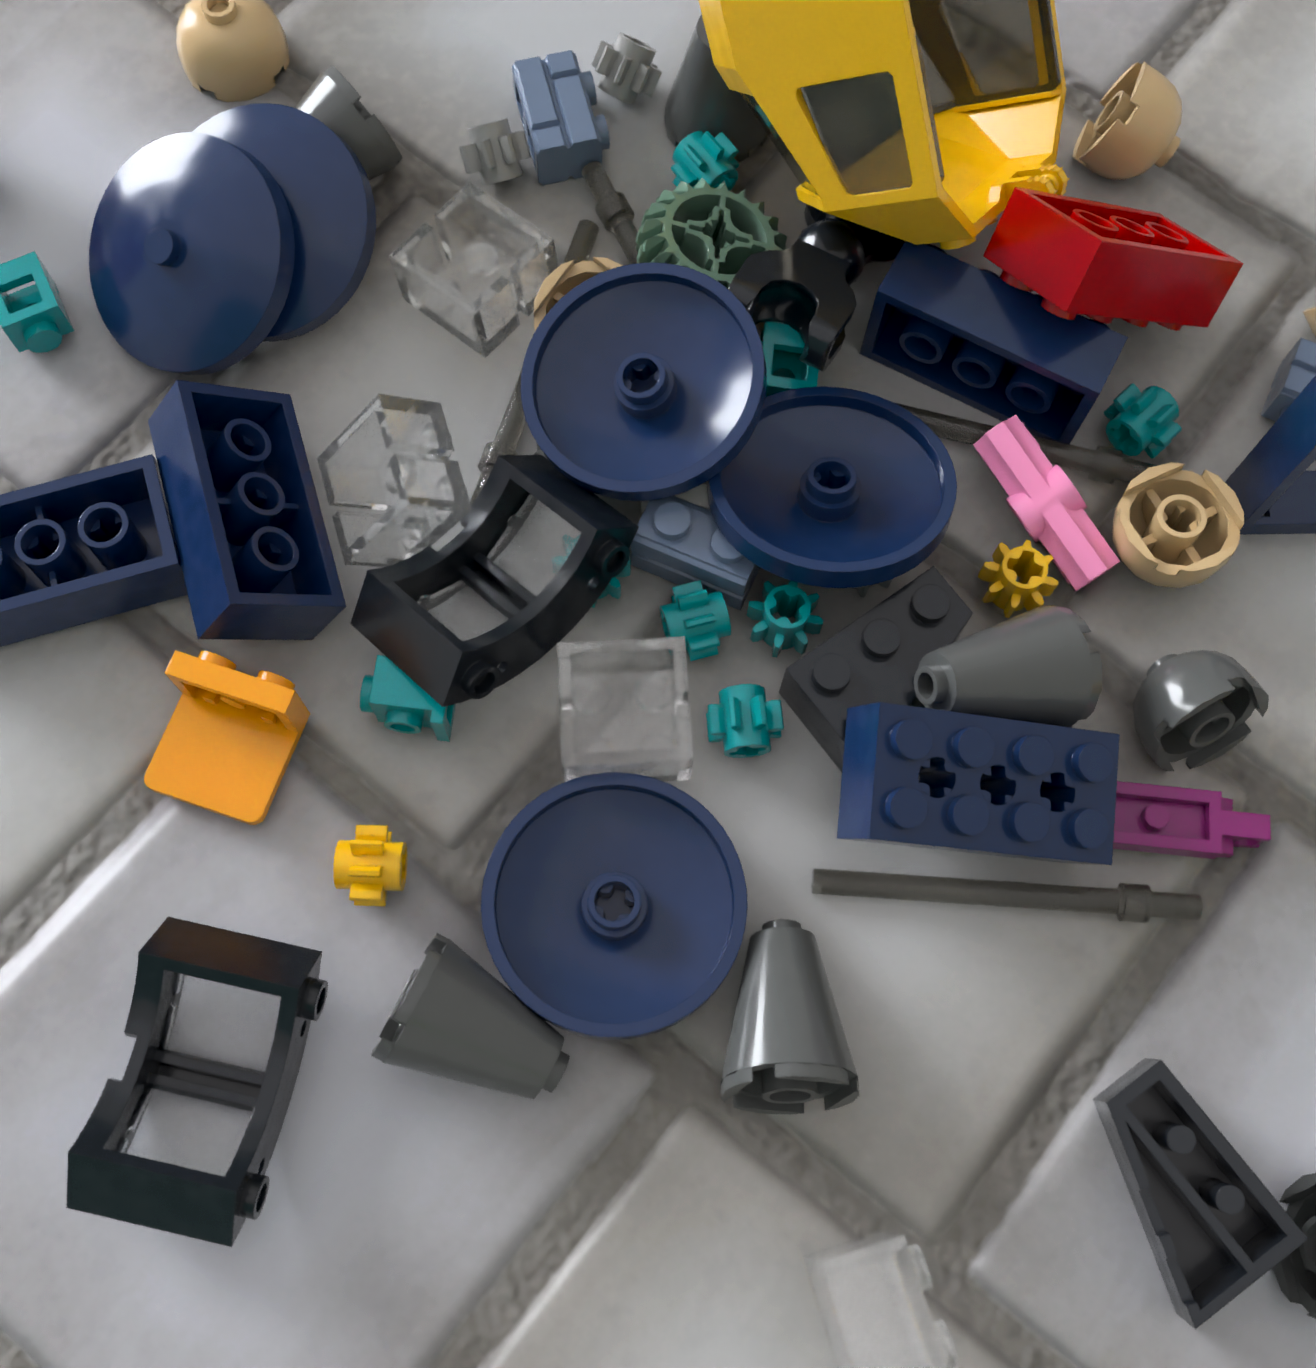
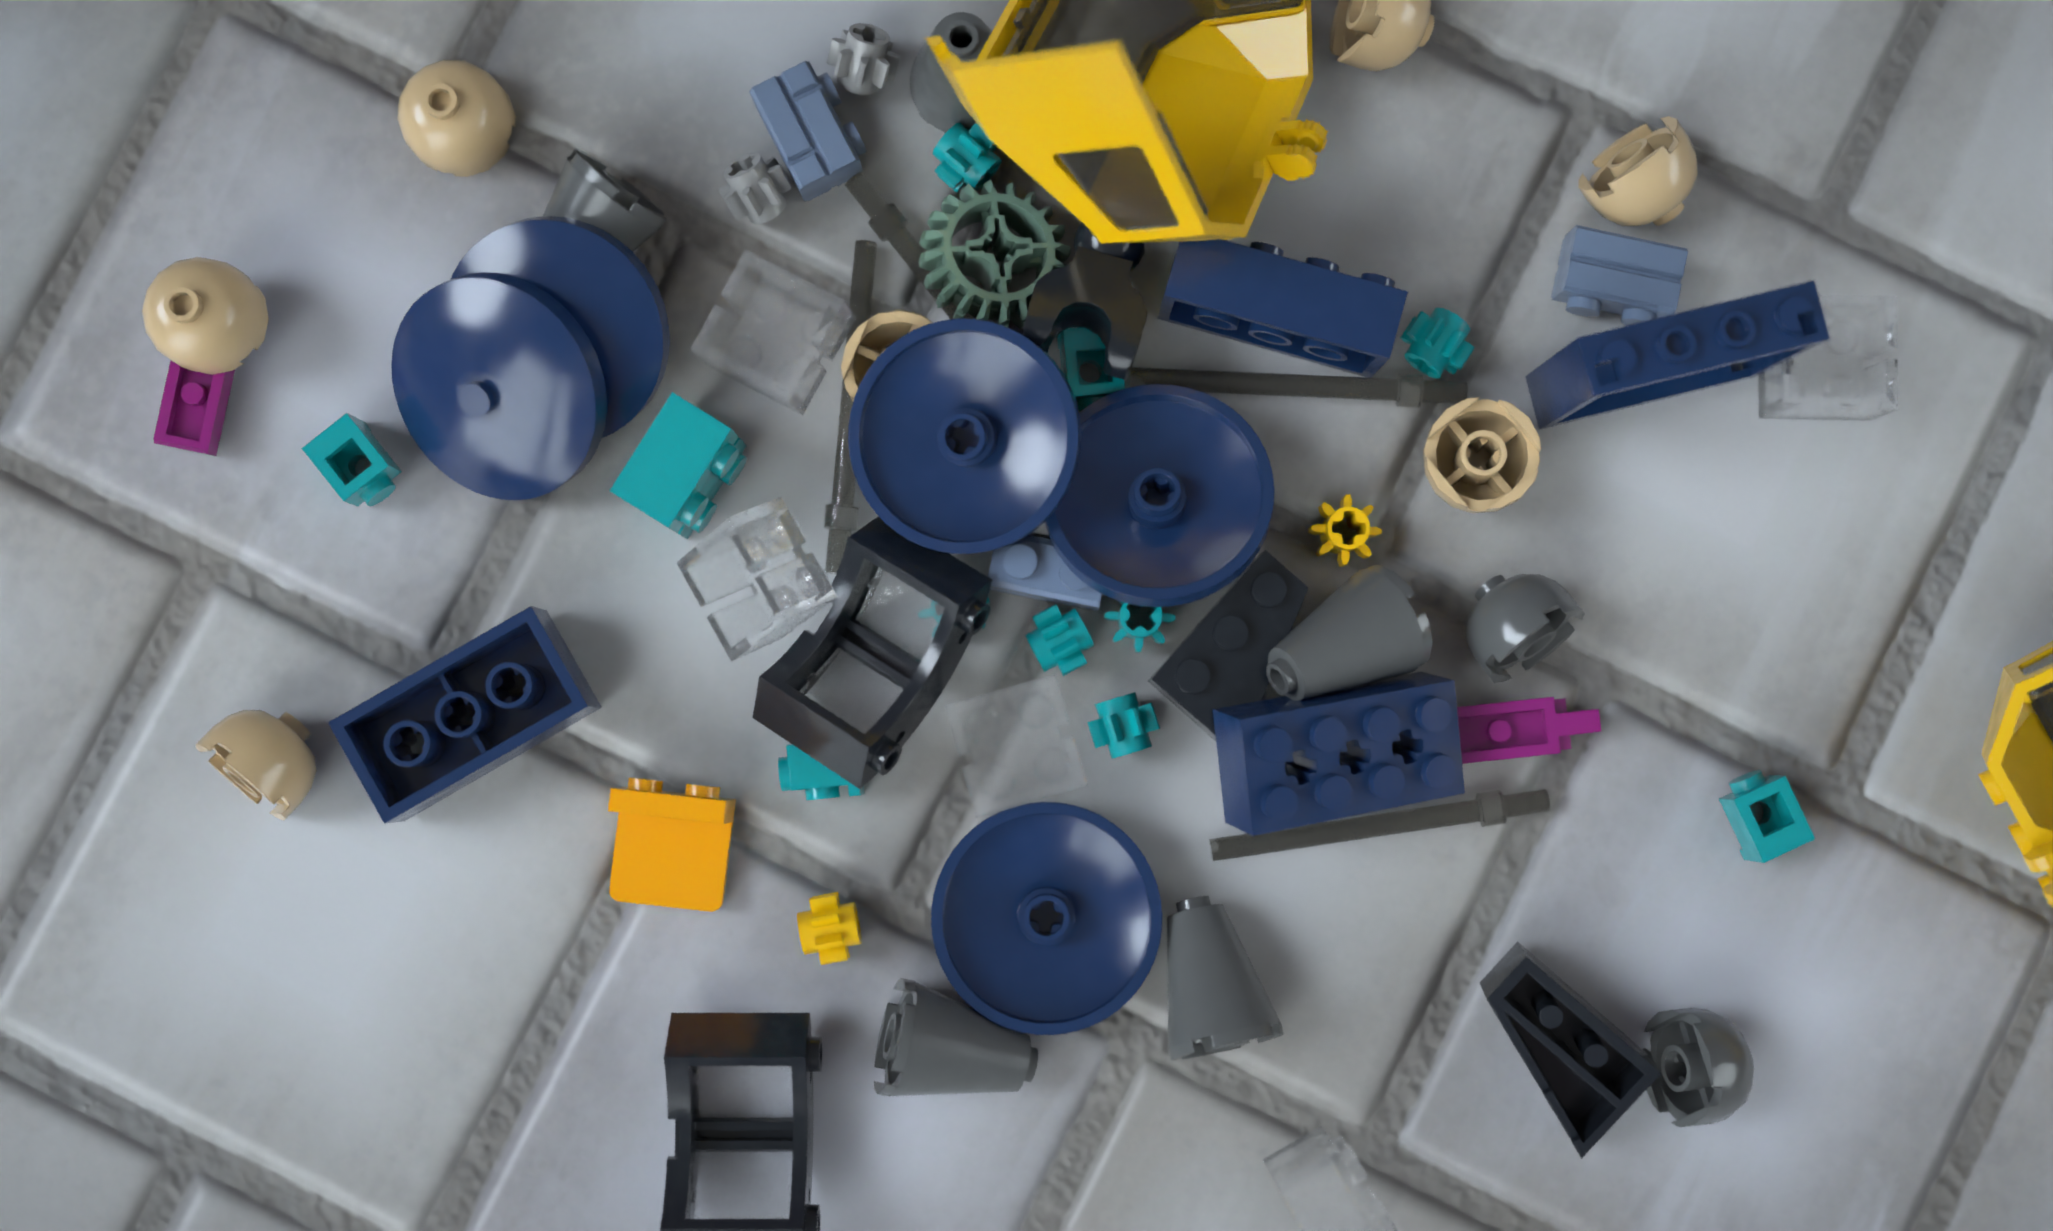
camera: 10 degrees left, 15 degrees up
dark blue brick [148,380,346,640] -> none
bright pink piece [973,415,1121,592] -> none
red brick [983,187,1244,331] -> none
none -> teal piece [609,392,747,540]

